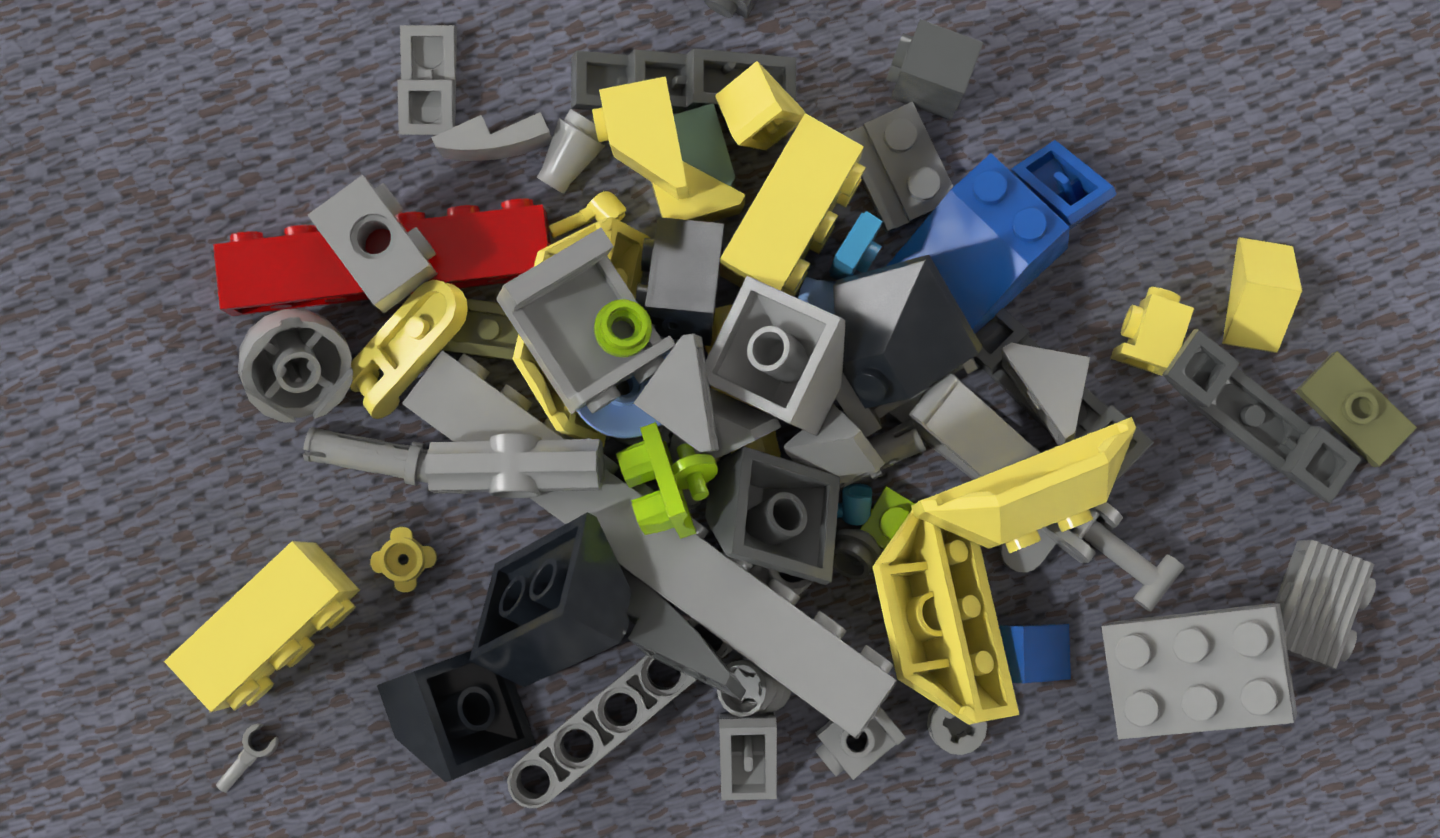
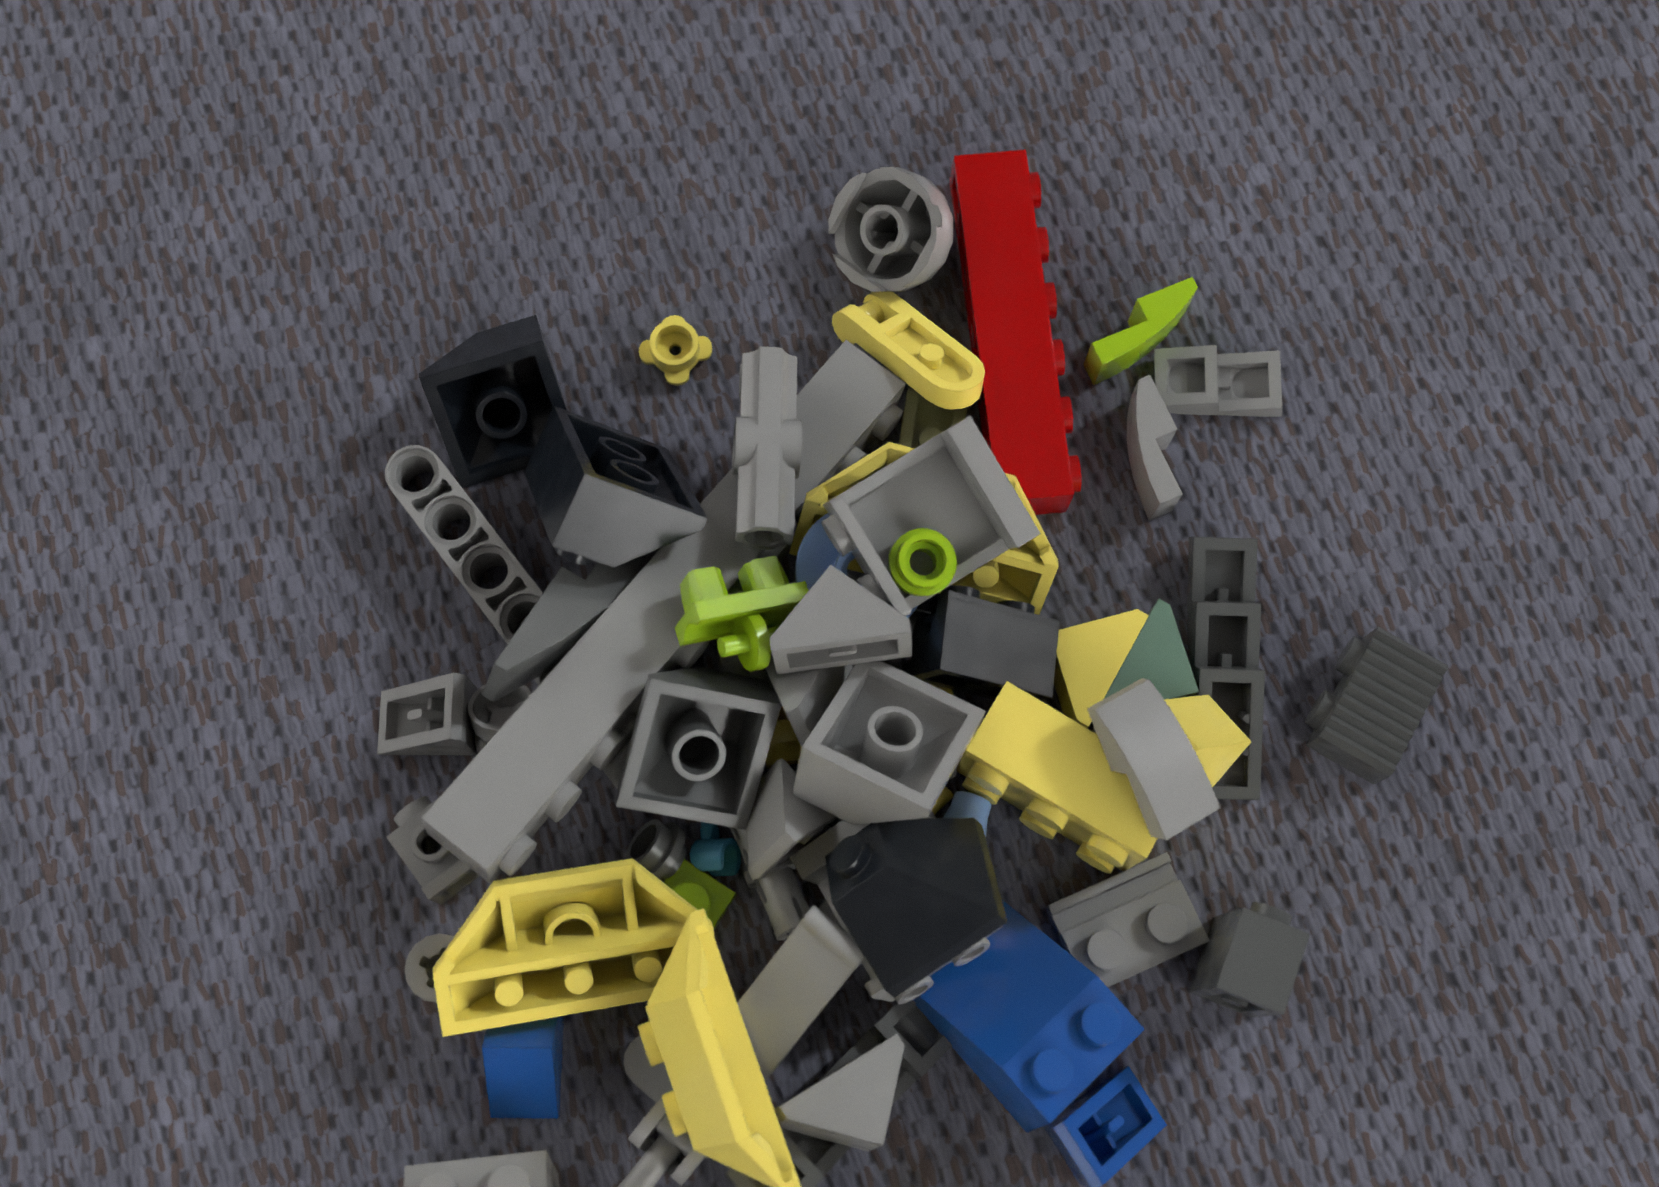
camera: 90 degrees right, 10 degrees down
light yellow brick [164,541,360,712] -> none
light grey hand [216,723,279,793] -> none
light grey pin [303,427,429,486] -> none
light grey brick [308,175,438,313] -> none
light grey cone [537,109,605,194] -> none
light yellow hand [548,191,626,238] -> none
light yellow slope [592,76,689,200] -> none
dark azure plate [829,211,883,280] -> none
none -> lime slope [1083,277,1198,385]
none -> light grey slope [1087,678,1220,841]

